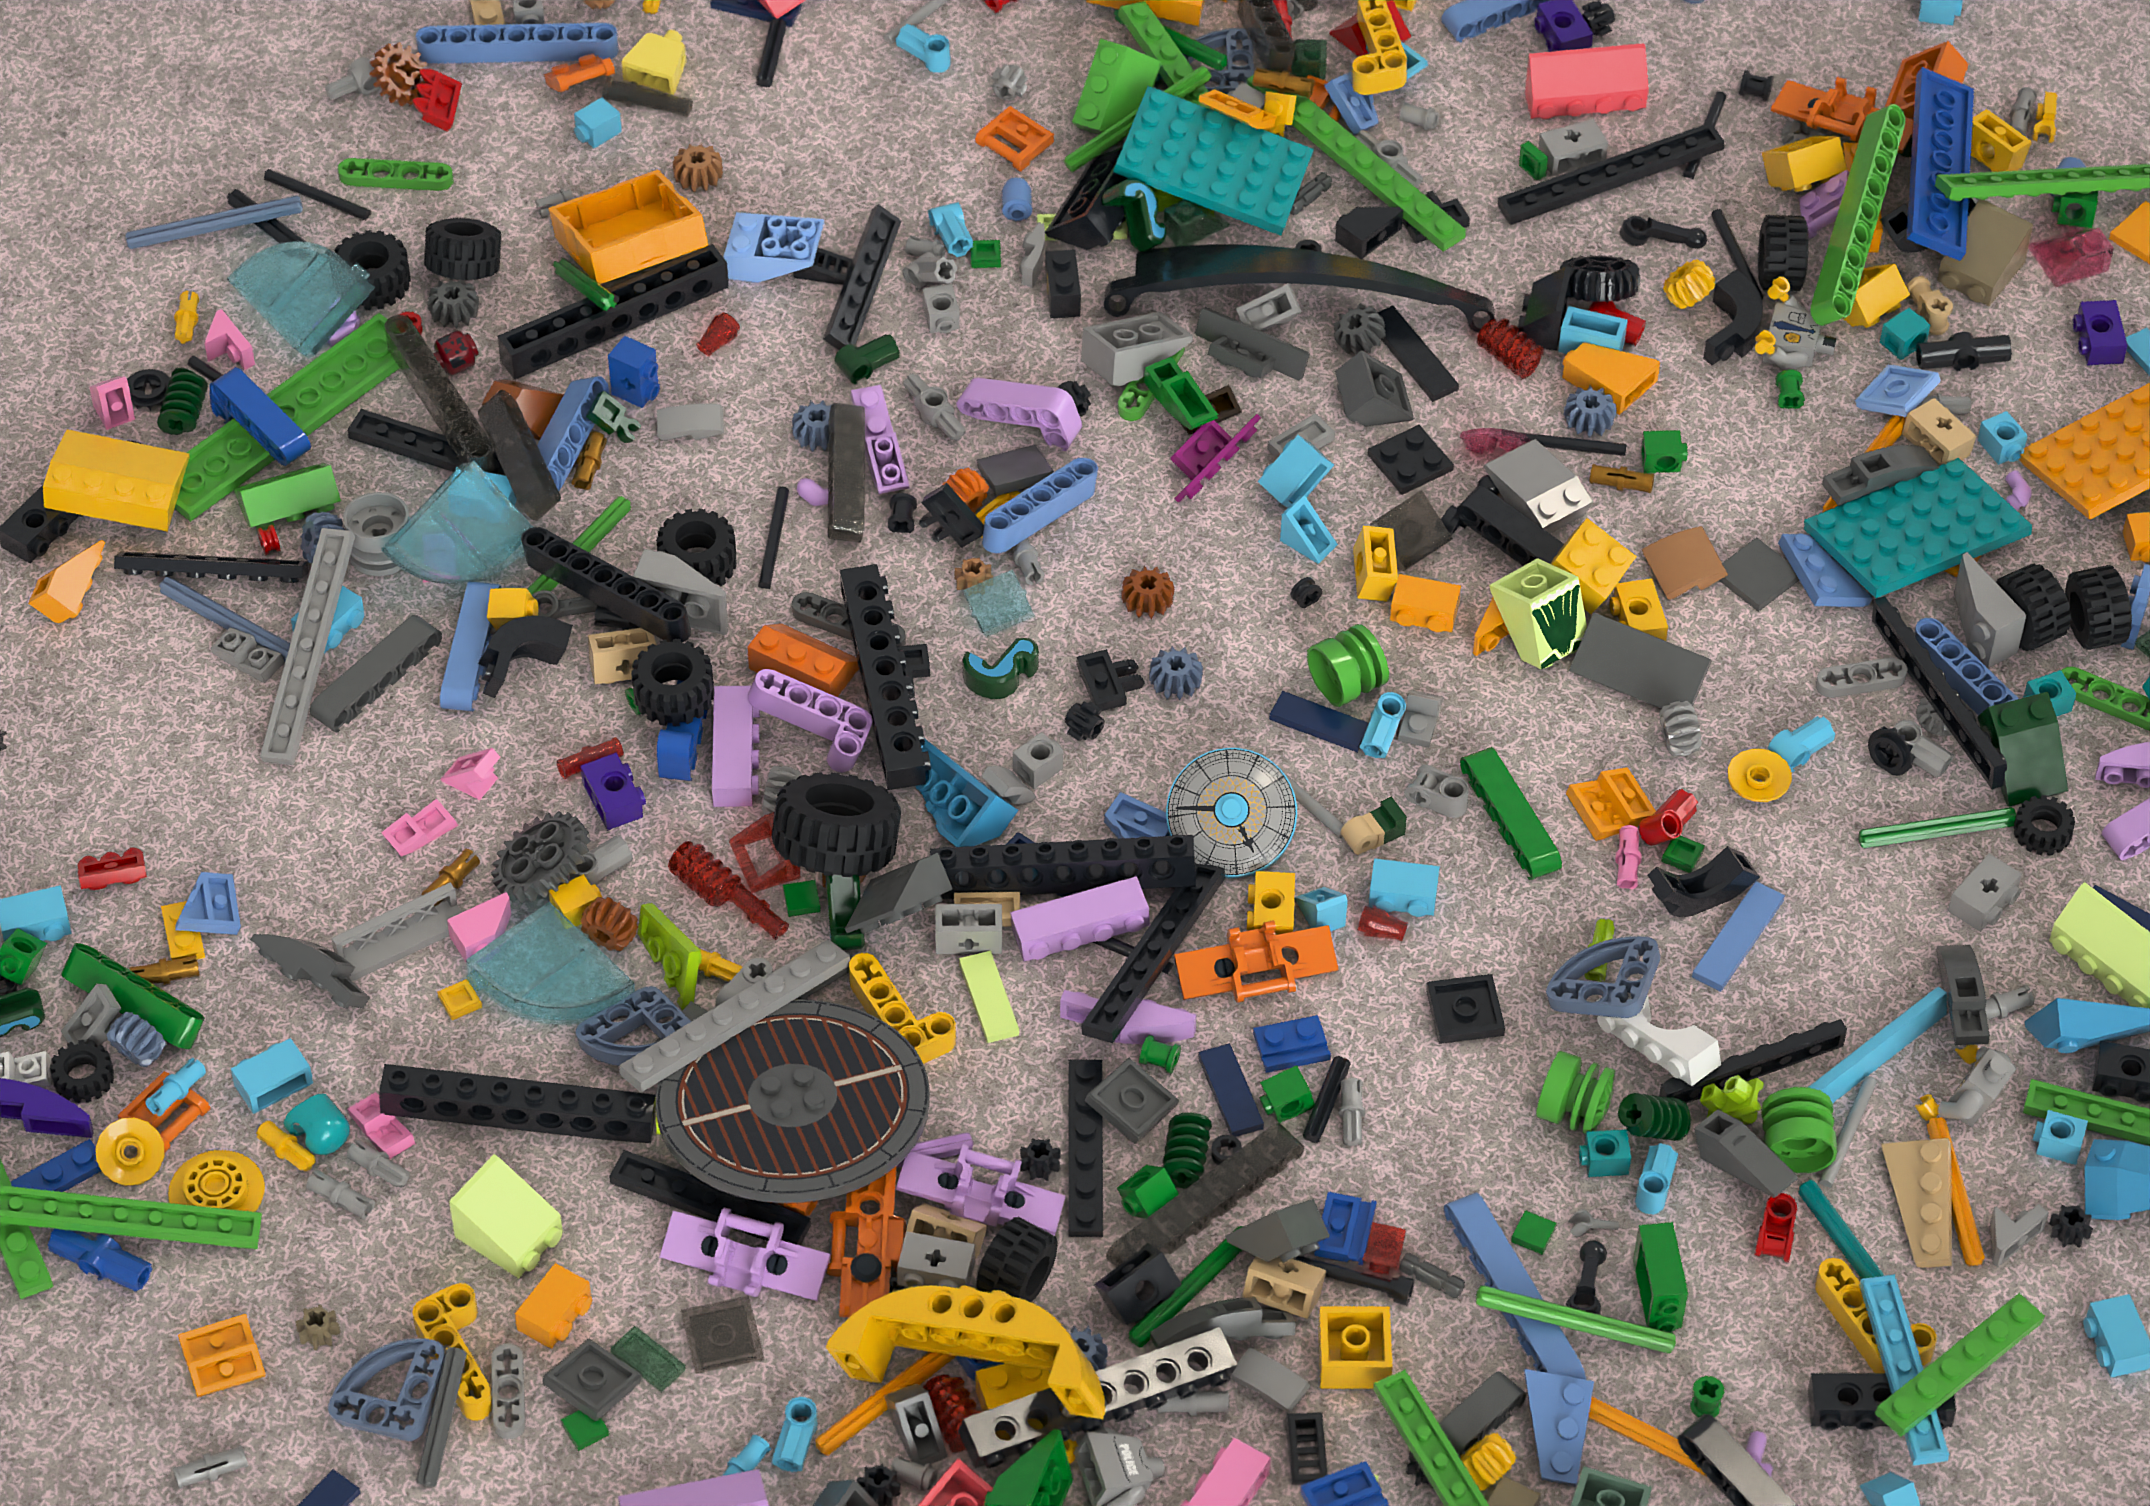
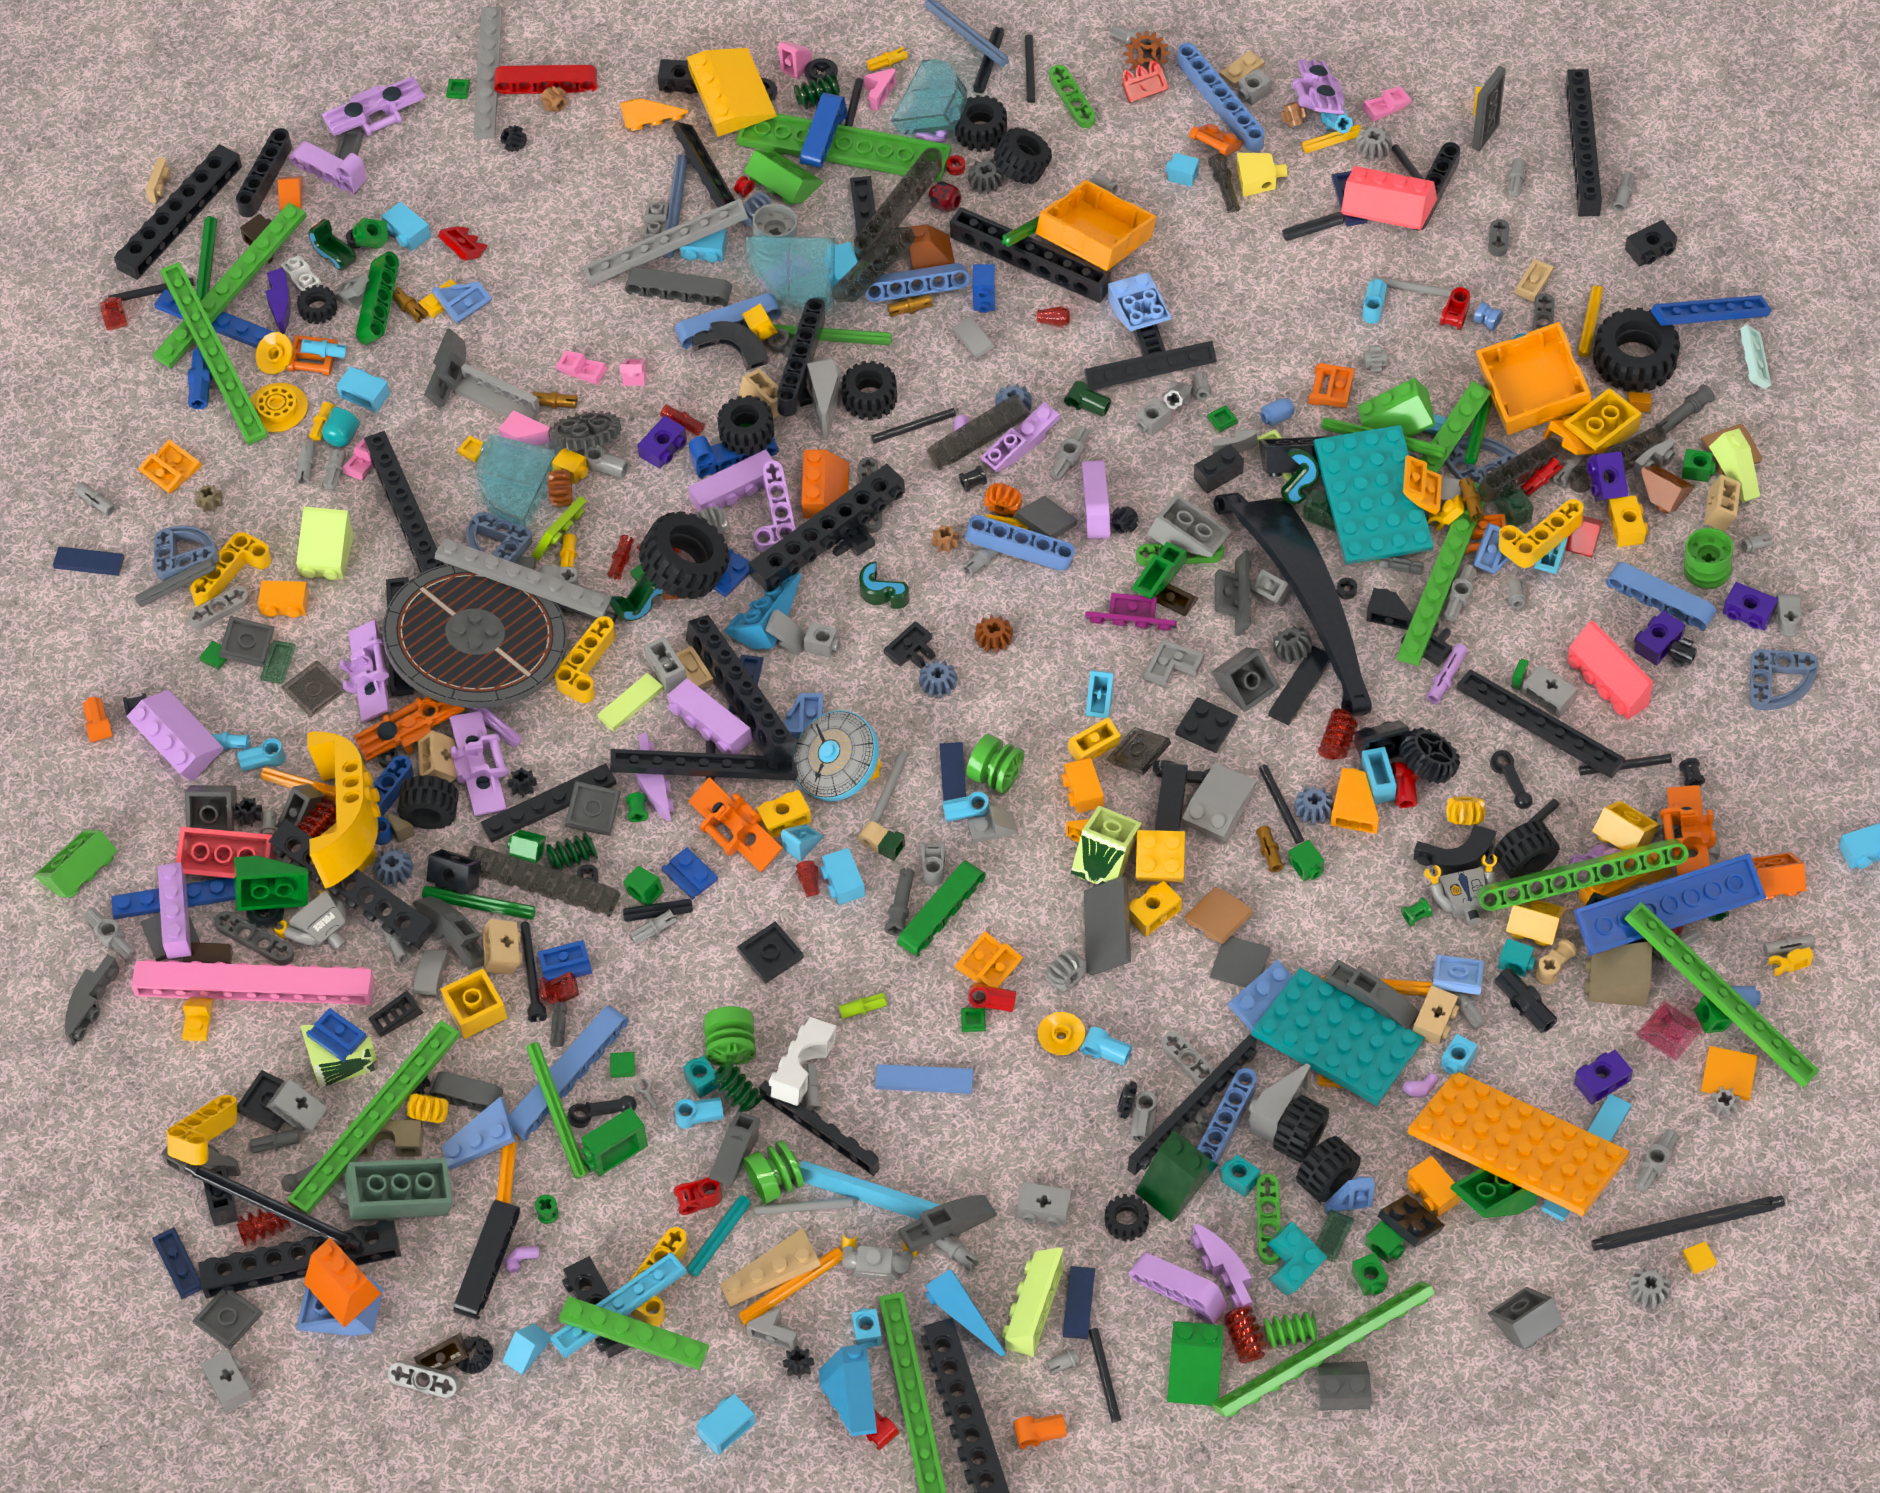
camera: 65 degrees right, 5 degrees up
sand blue gear [106,1012,166,1067] -> none
plate [586,390,641,443] -> none
clear red piece [668,841,741,907] -> none
medium nougat gear [673,142,723,193] -> none
dark grey slope [845,853,952,934] -> none
light grey brick [897,1232,975,1288] -> none
black hinge [919,483,984,548] -> none
medium azure piece [928,202,973,257] -> none
clear light blue piece [963,569,1035,638] -> none
black gear [1065,701,1105,741] -> none
dark blue tile [1198,1043,1264,1137] -> none
dark grey slope [1225,1199,1330,1263] -> none
medium azure piece [1257,435,1334,508] -> none
black bush [1290,577,1322,609] -> none
clear pink slope [1460,428,1530,455] -> none
sand blue beam [1546,936,1661,1018] -> none
bright pink pin [1615,825,1642,889] -> none
black arch [1647,846,1760,917] -> none
lime hips [1700,1075,1764,1125] -> none
axle [1858,807,2017,848] -> none
yellow brick [1971,109,2032,172] -> none
none -> dark grey pin [885,868,915,936]
none -> lavender pin [1426,644,1468,704]

